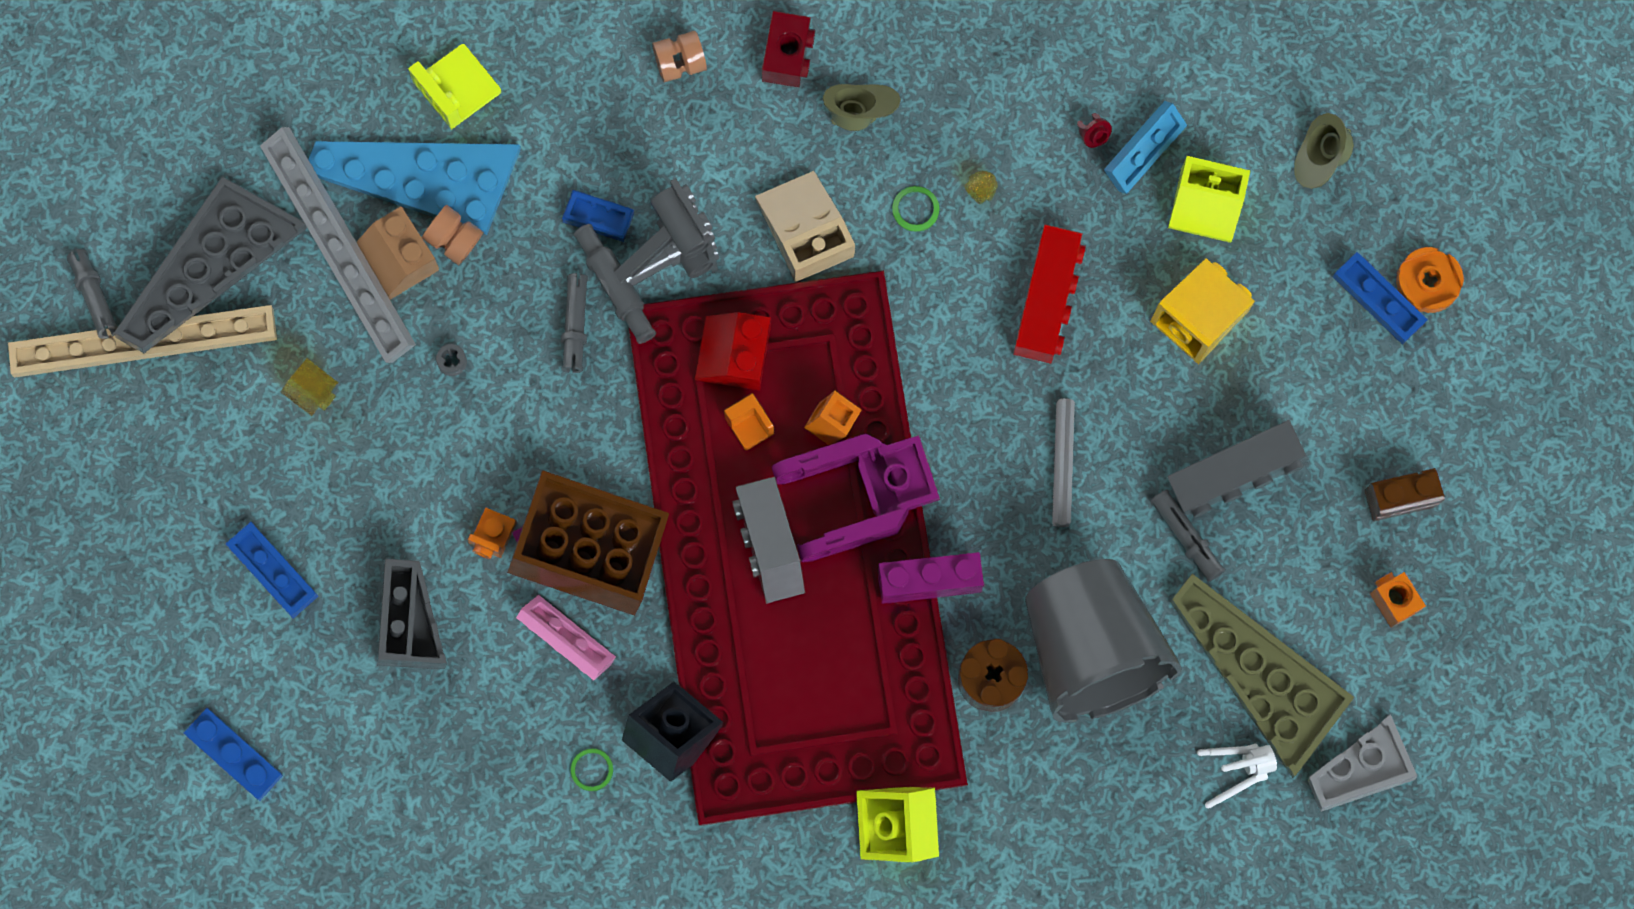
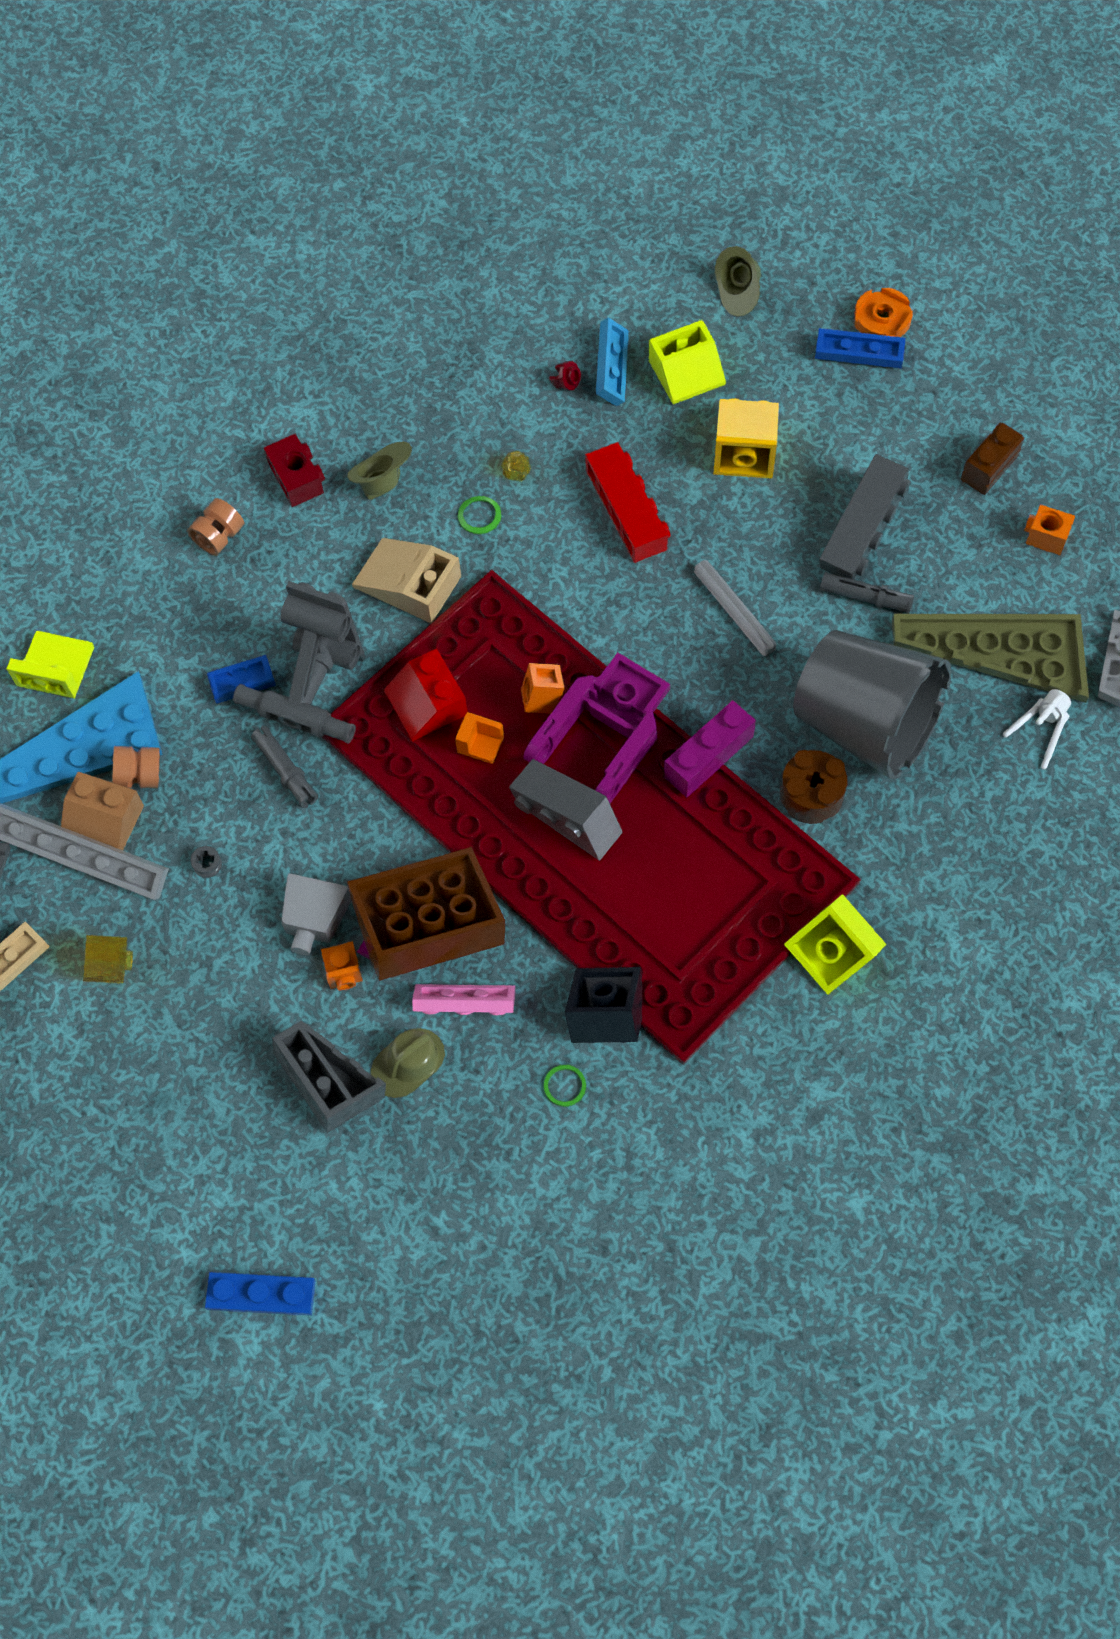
camera: 30 degrees left, 10 degrees down
blue plate [226,522,318,619] -> none
none -> light grey torso [282,873,351,955]
none -> olive piece [371,1028,445,1098]

